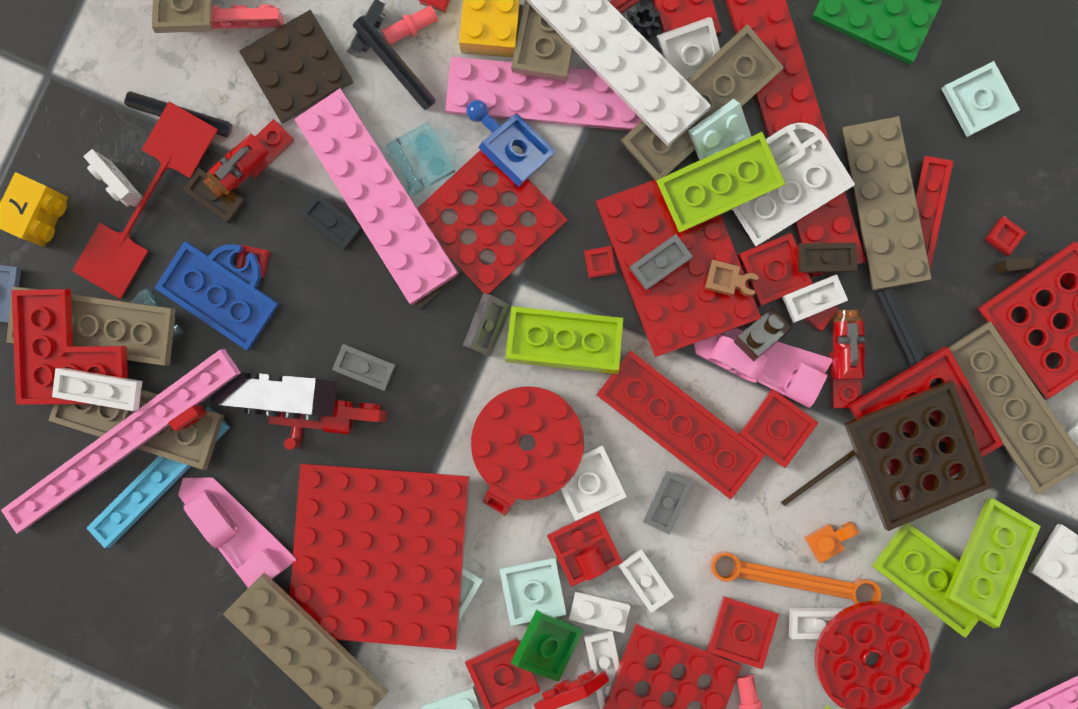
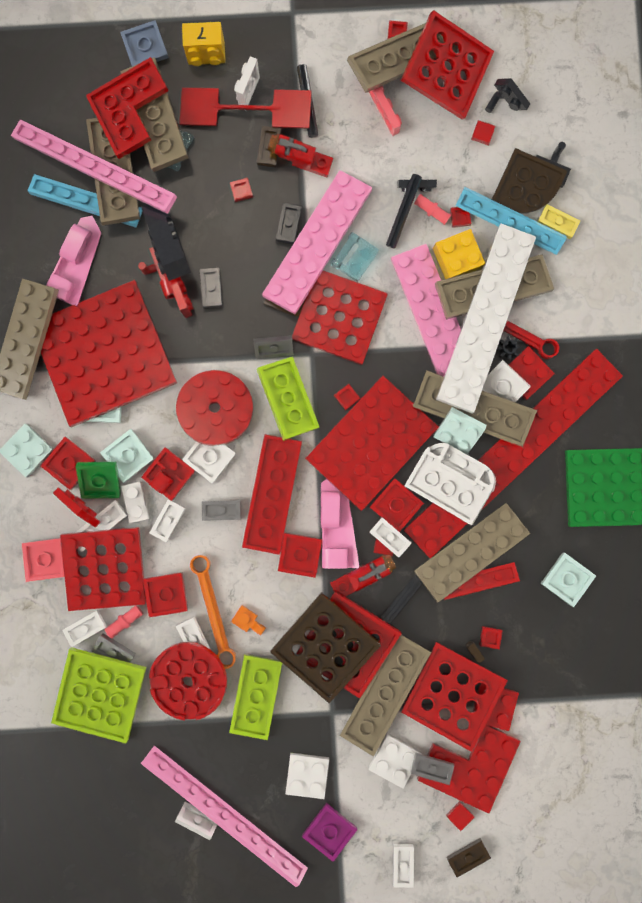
camera: 60 degrees right, 0 degrees up
white plate [52,368,142,411] -> none
blue plate [155,241,280,351] -> none
red tile [168,405,207,431] -> none
dark brown plate [239,9,354,124] -> none
plate [466,100,556,187] -> none
red tile [482,483,517,516] -> none
flat silver plate [629,234,693,291] -> none
lime plate [656,132,786,233] -> none
medium nougat plate [704,260,759,296] -> none
plate [734,308,793,362] -> none
dark brown axle [781,449,856,506] -> none
dark brown plate [797,242,857,273] -> none
lime plate [943,498,1041,628] -> none

